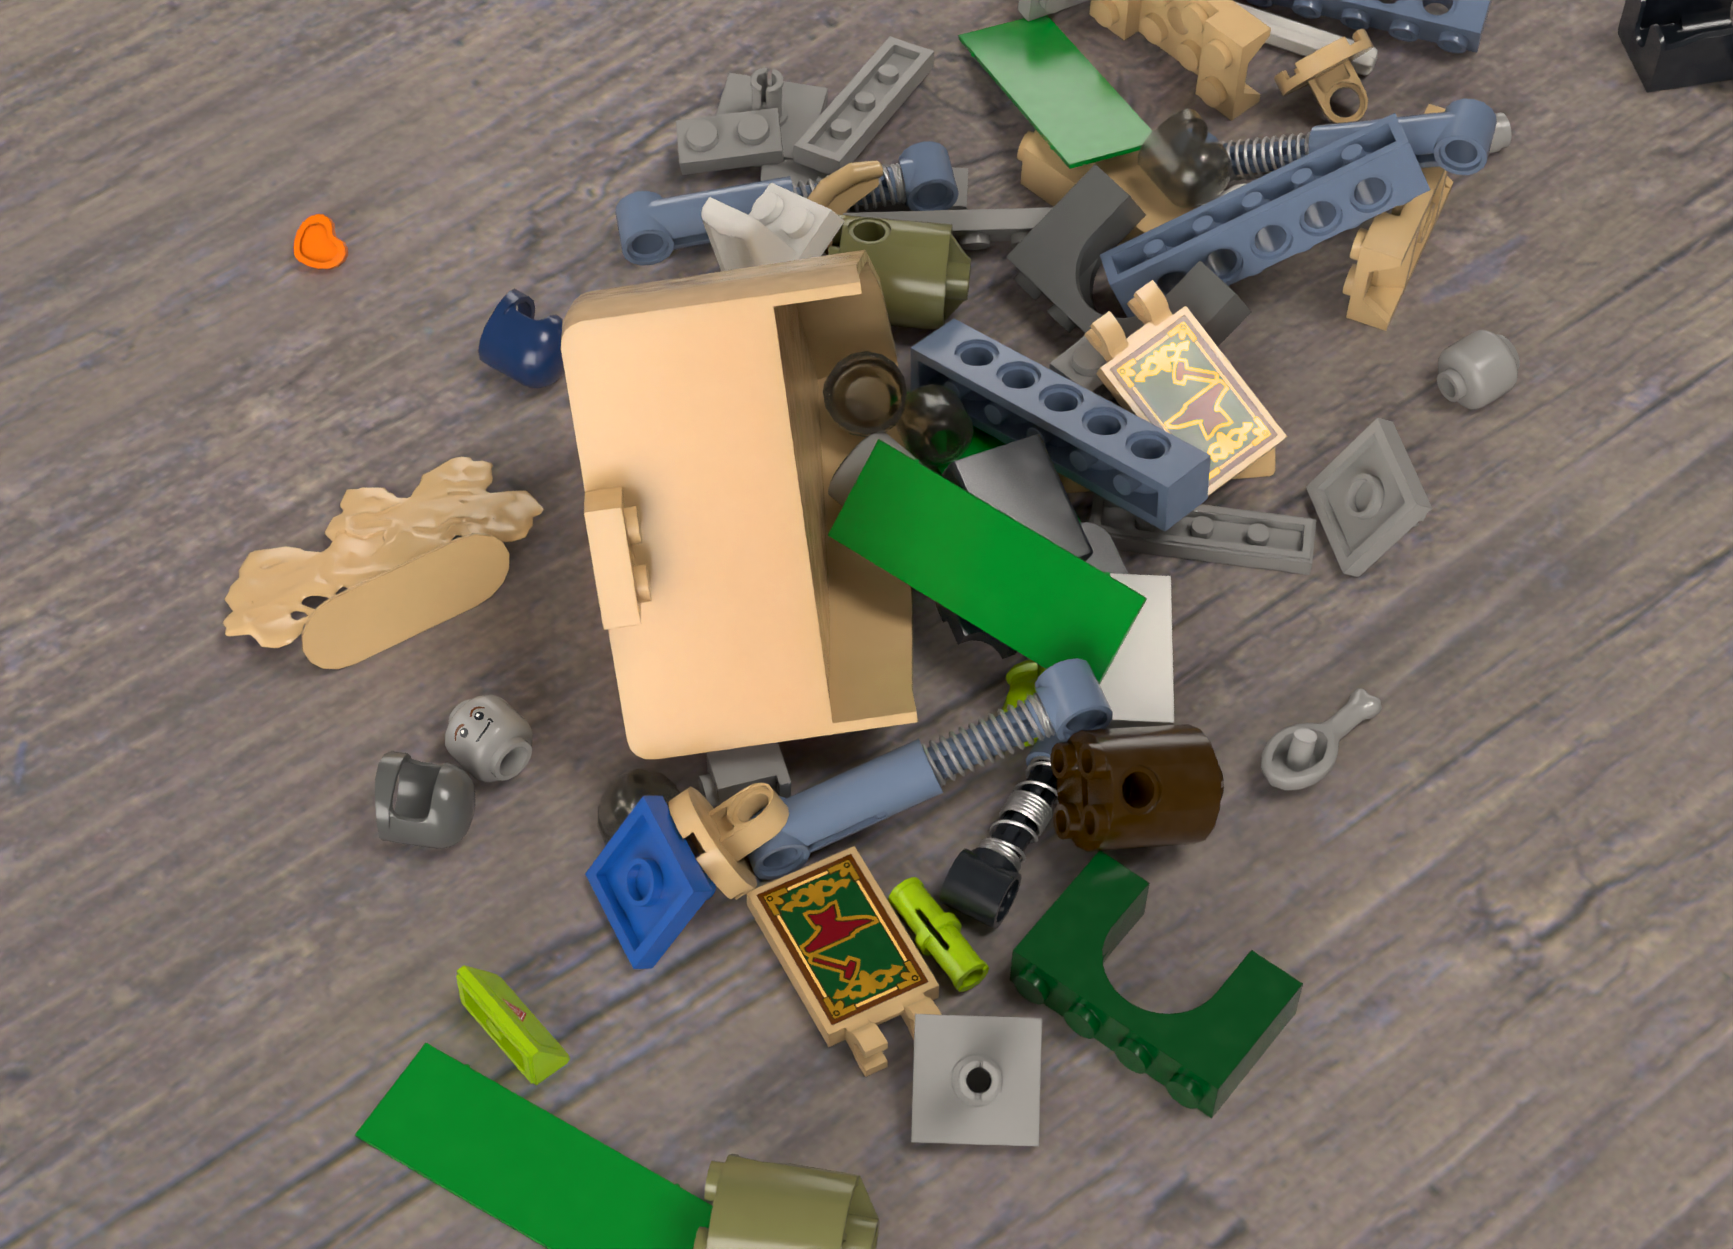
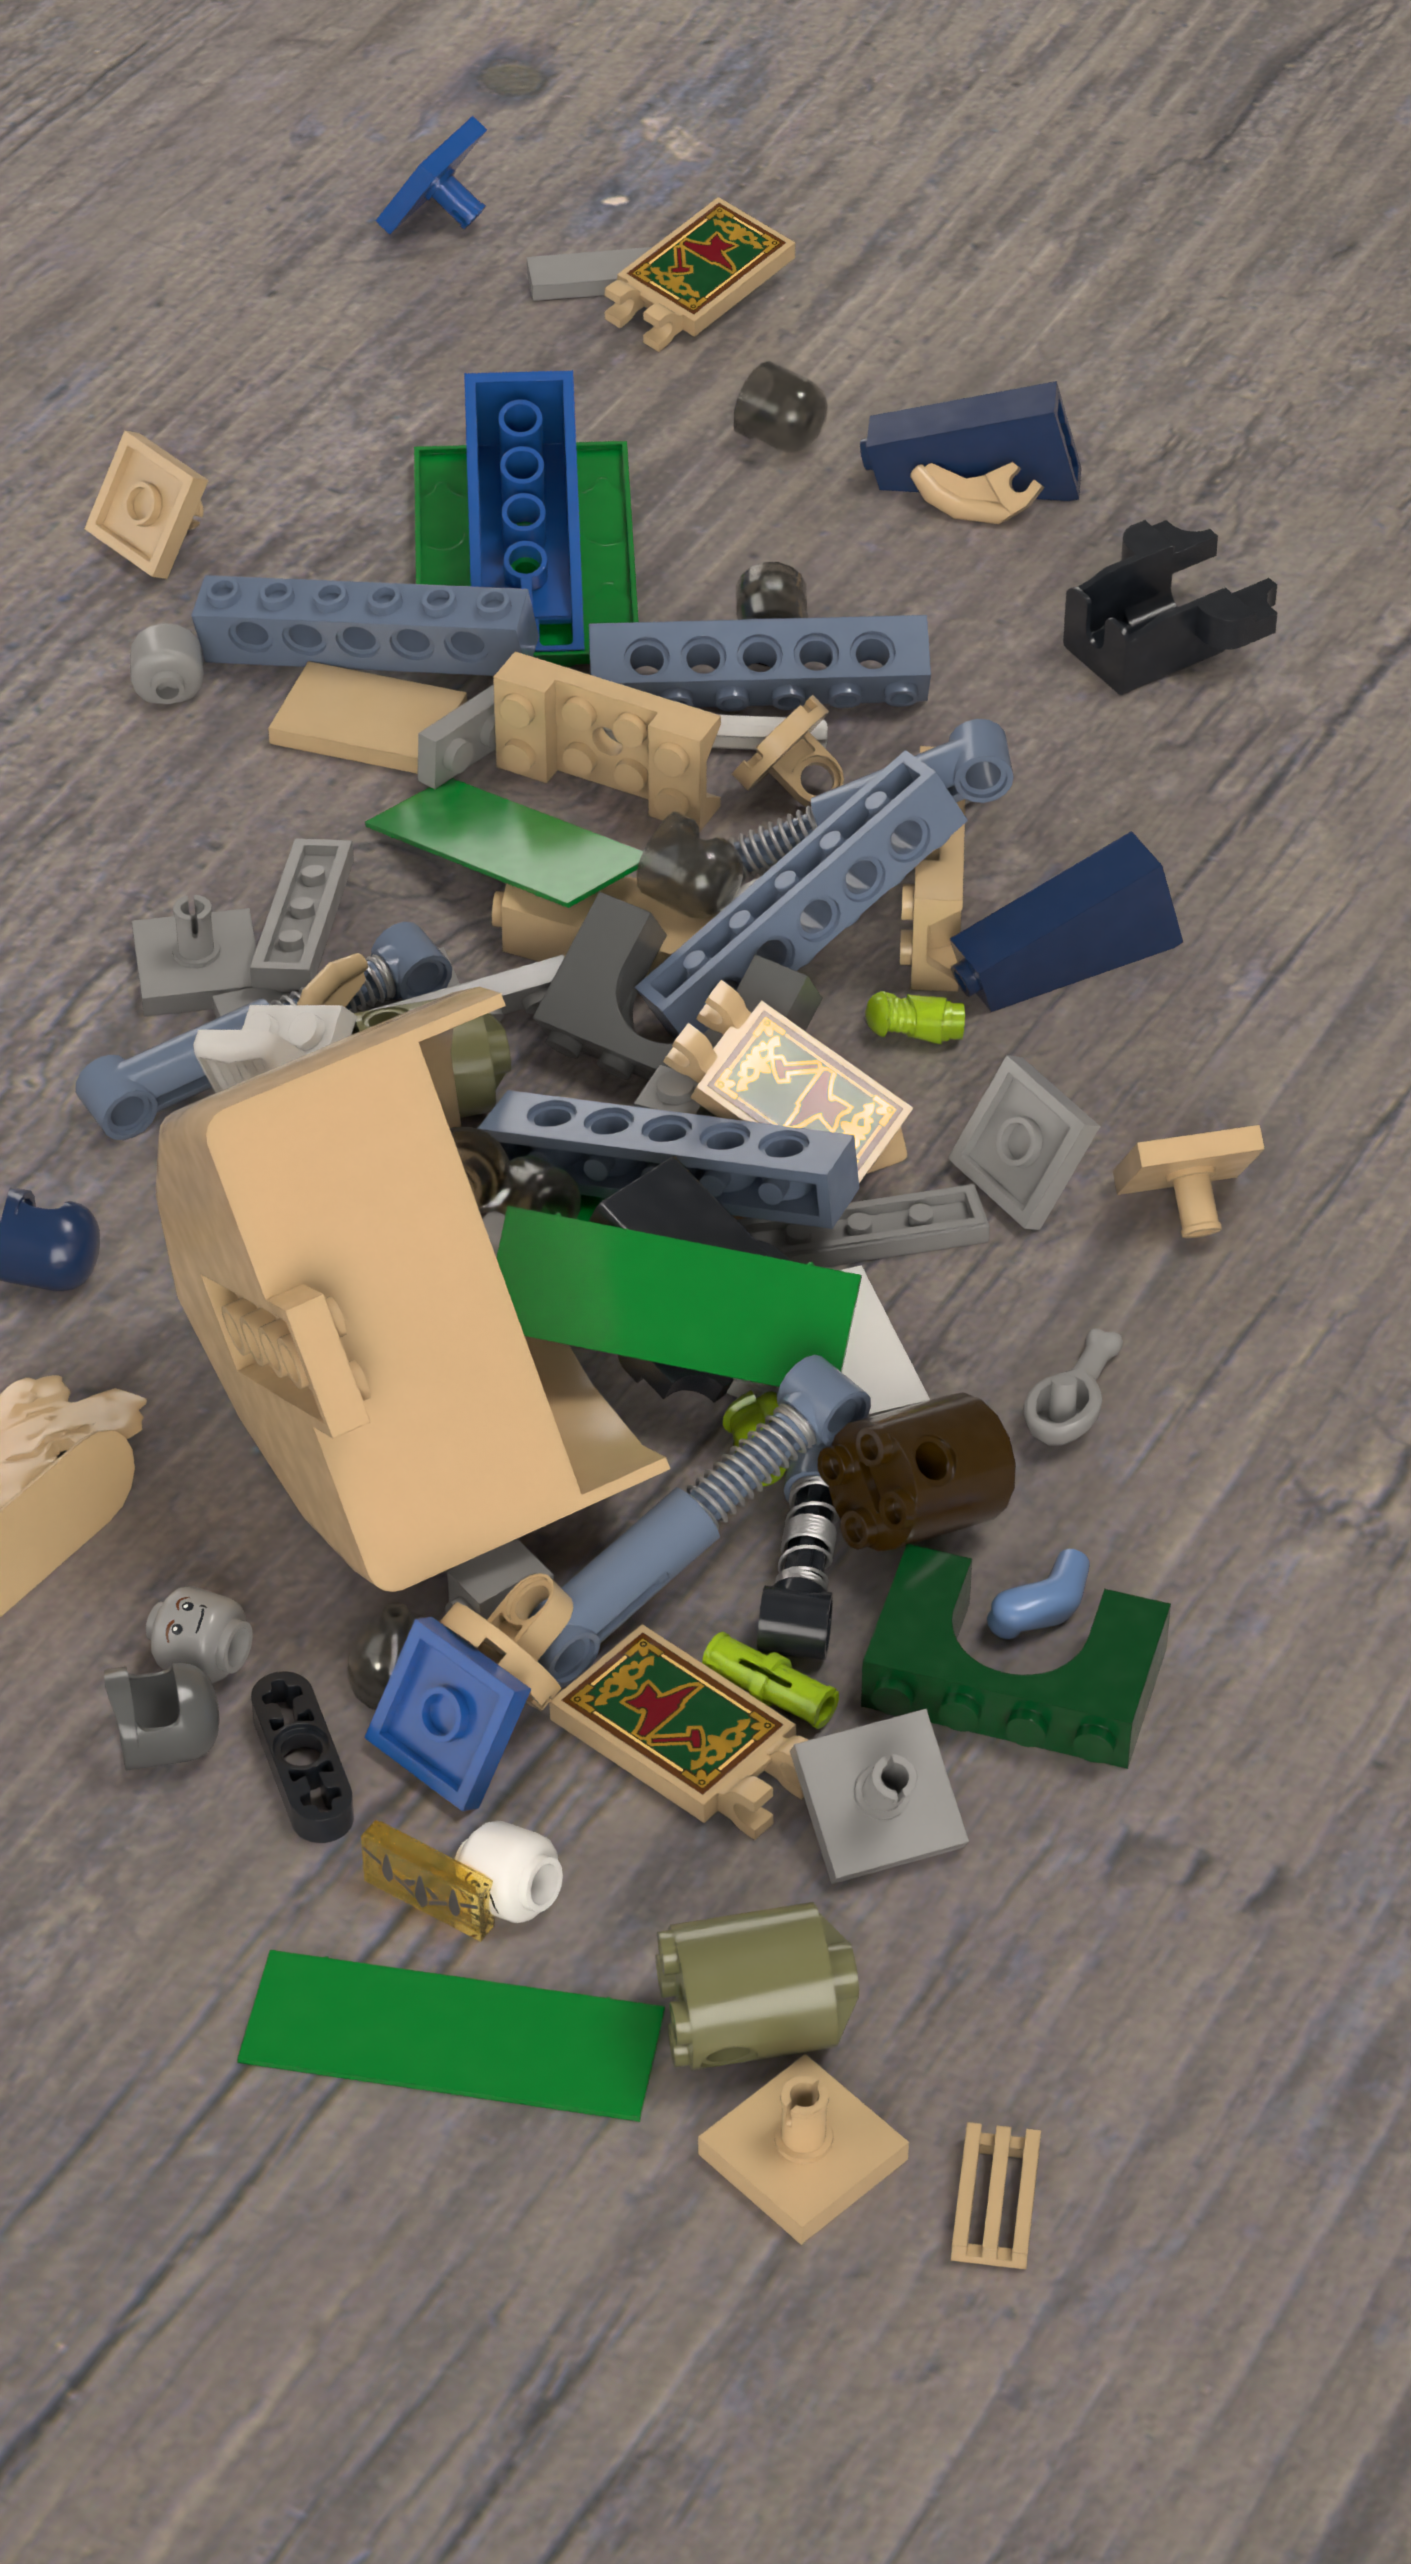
camera: 20 degrees left, 10 degrees down
lime slope [456,965,570,1086] -> none
light grey plate [676,108,784,175] -> none
light grey head [1437,330,1520,410] -> none
none -> black beam [251,1671,354,1843]
none -> clear yellow tile [361,1820,495,1942]
none -> white head [454,1821,563,1923]
none -> lime arm [865,991,965,1045]
none -> dark blue slope [950,831,1183,1012]
none -> medium blue arm [987,1549,1090,1639]
none -> tan tile [1113,1125,1264,1238]

